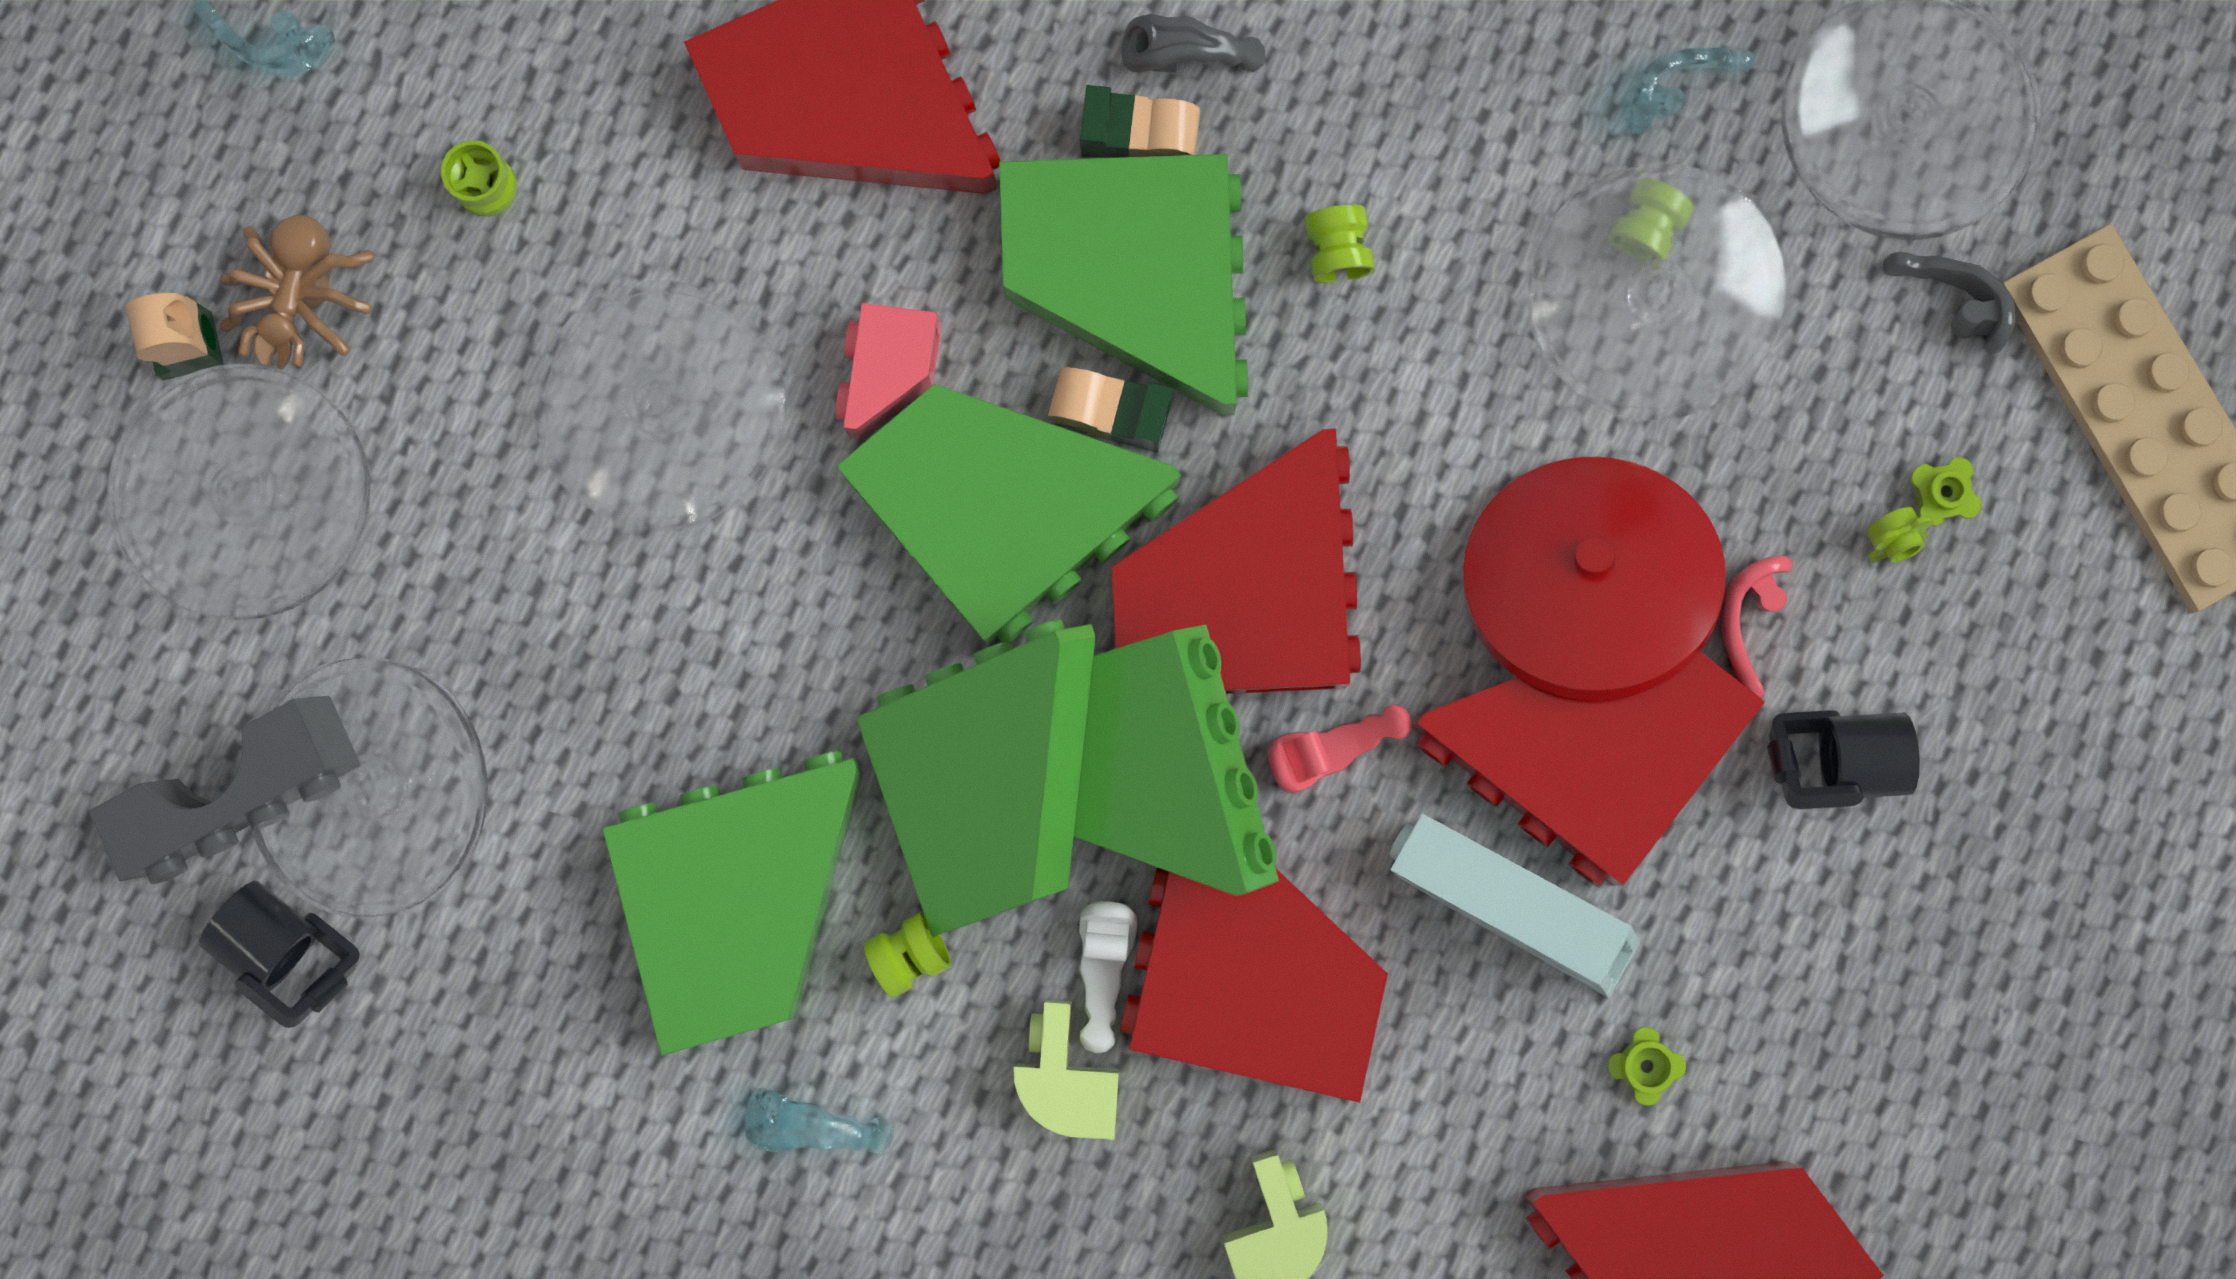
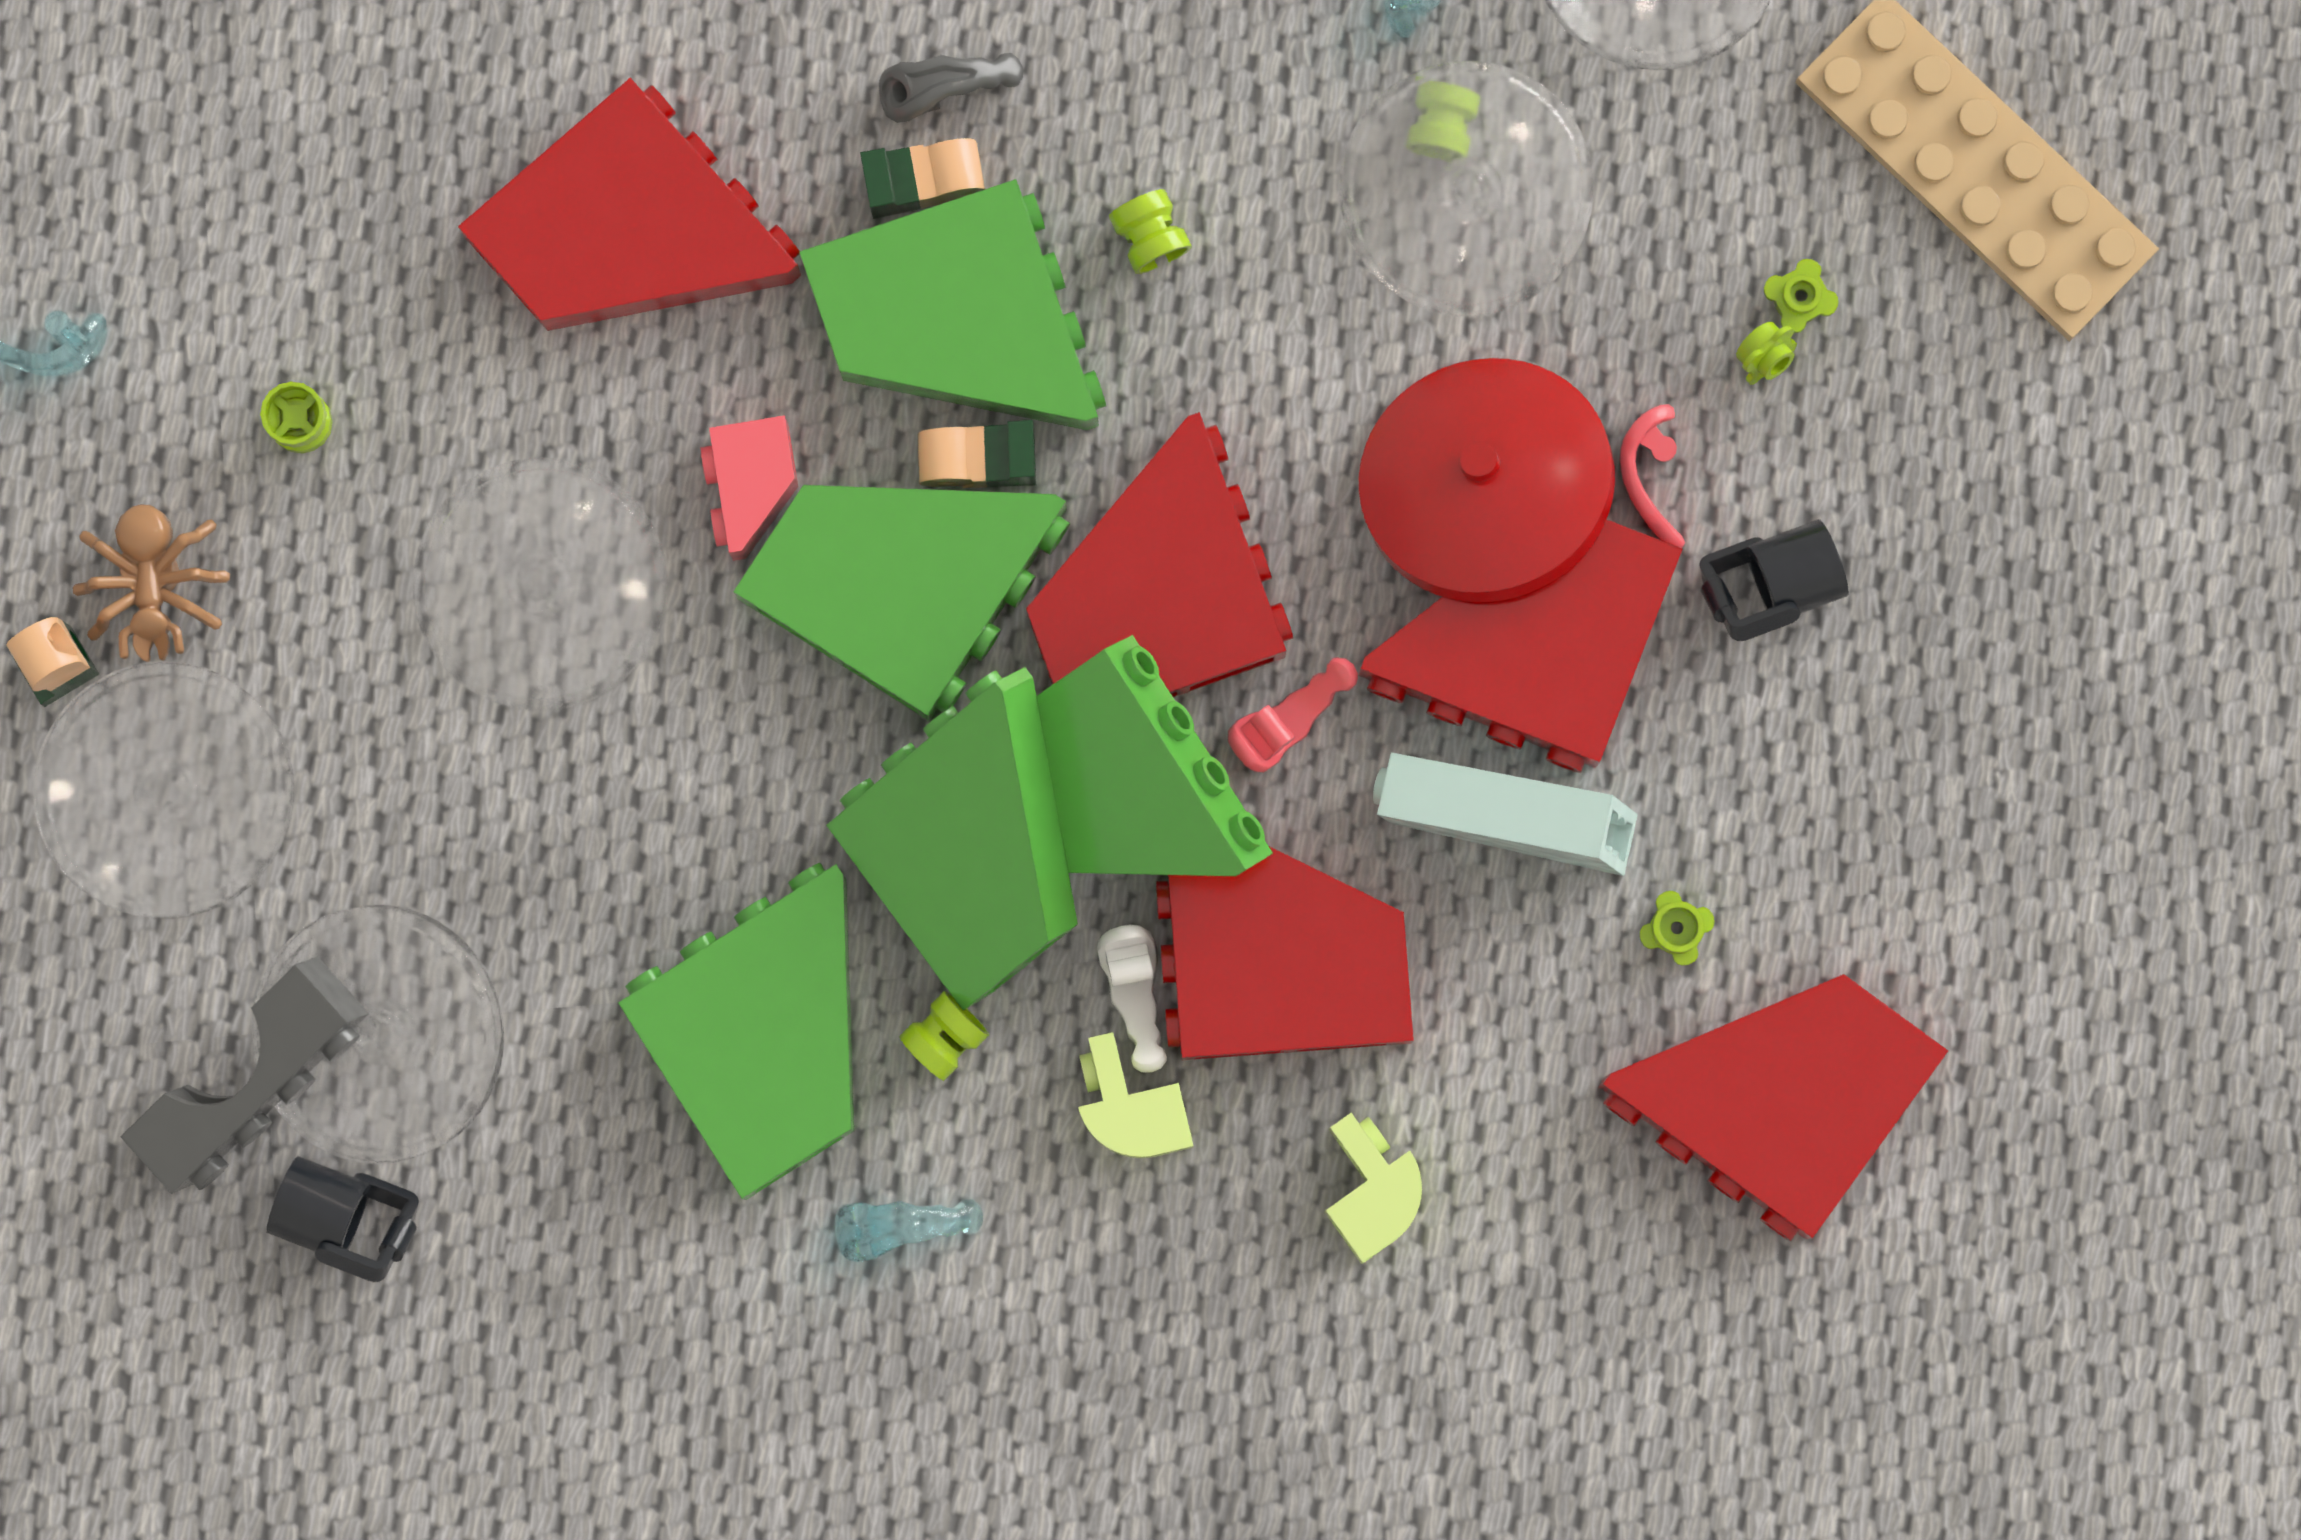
camera: 20 degrees left, 0 degrees up
dark grey piece [1883,252,2015,354] -> none

